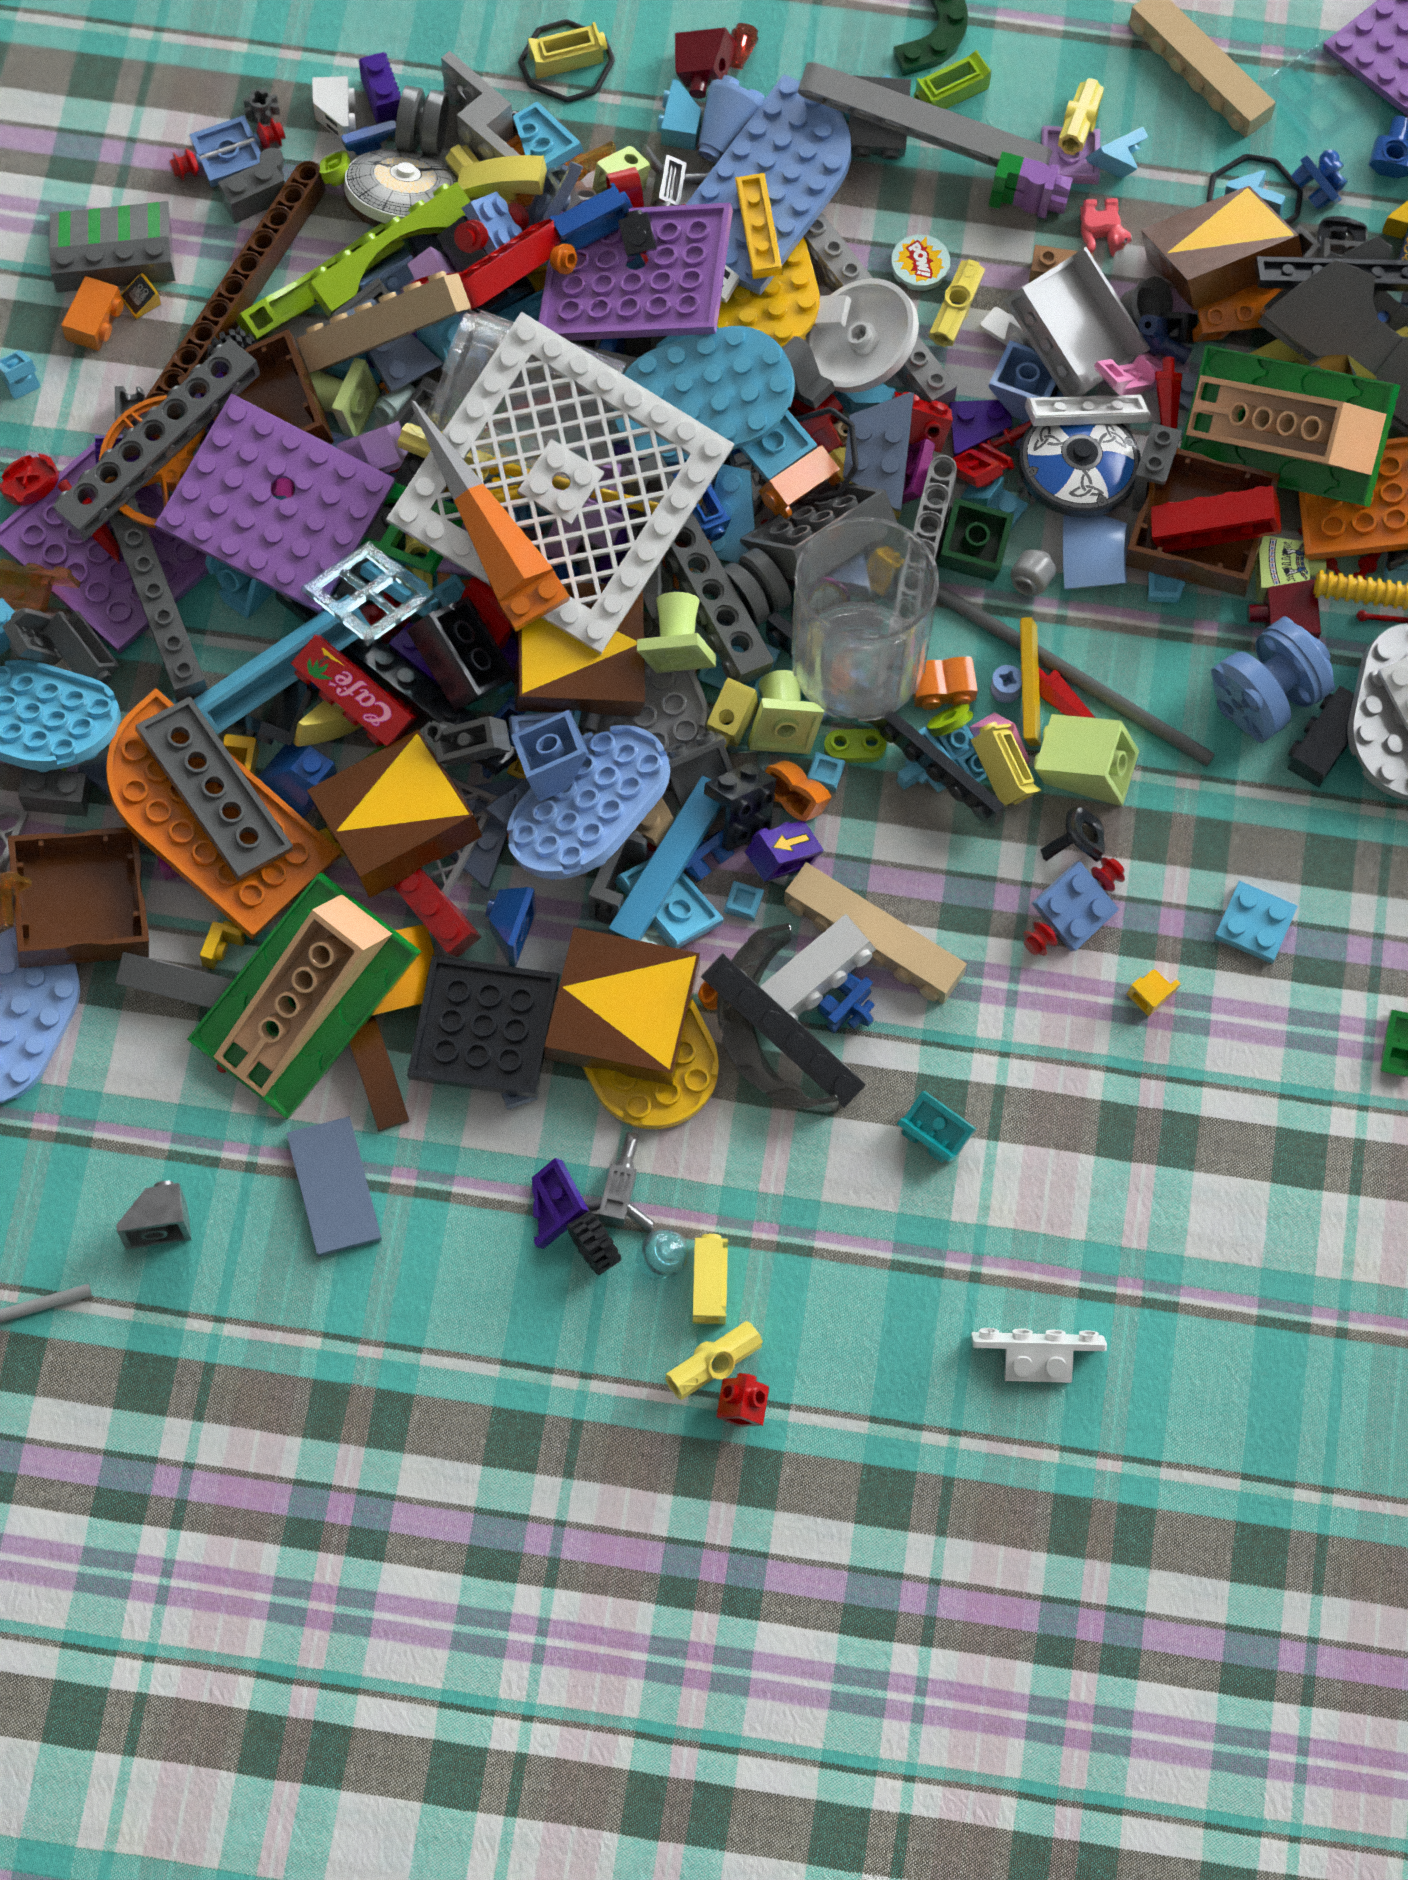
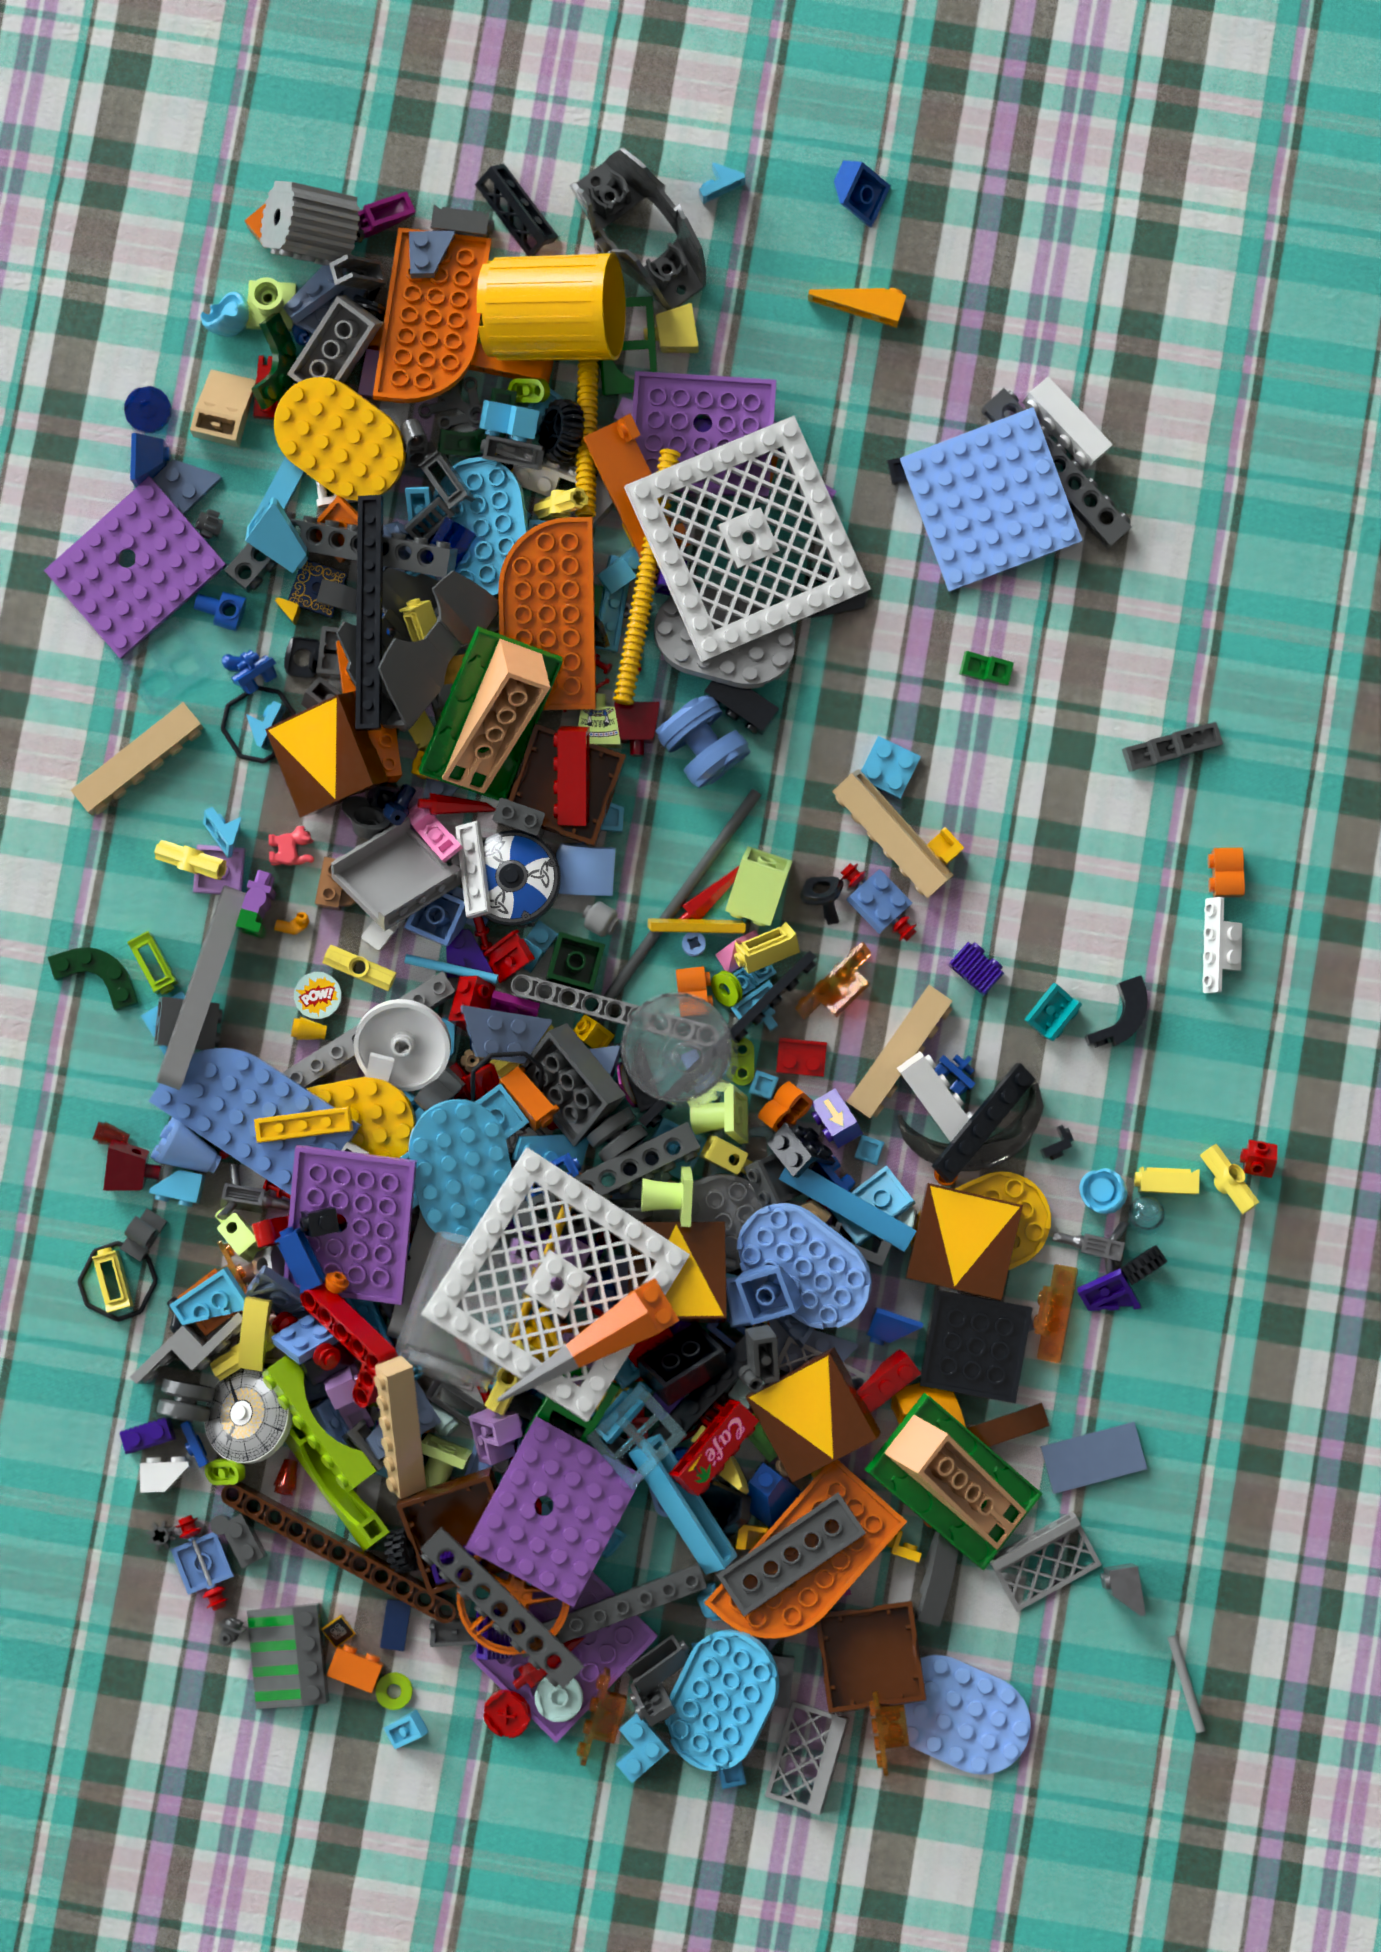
camera: 85 degrees left, 15 degrees up
none -> dark grey tile [120,1209,168,1262]
none -> dark grey hinge [218,1617,248,1646]
none -> clear red cone [273,1459,298,1496]
none -> light orange arm [274,912,309,935]
none -> yellow cone [291,1016,327,1040]
none -> lime piece [375,1672,413,1710]
none -> dark blue tile [380,1599,411,1651]
none -> medium azure bar [404,954,499,984]
none -> light aqua tile [535,1677,583,1722]
none -> red plate [776,1038,827,1077]
none -> clear orange bracket [795,942,871,1020]
none -> tan brick [832,769,954,898]
none -> dark purple brick [948,942,1004,996]
none -> light grey fence [990,1512,1102,1612]
none -> clear orange bracket [1033,1264,1078,1363]
none -> black bracket [1040,1124,1074,1161]
none -> medium azure piece [1079,1168,1128,1214]
none -> black arch [1085,975,1148,1048]
none -> dark grey slope [1122,722,1223,772]
none -> orange brick [1207,847,1245,898]

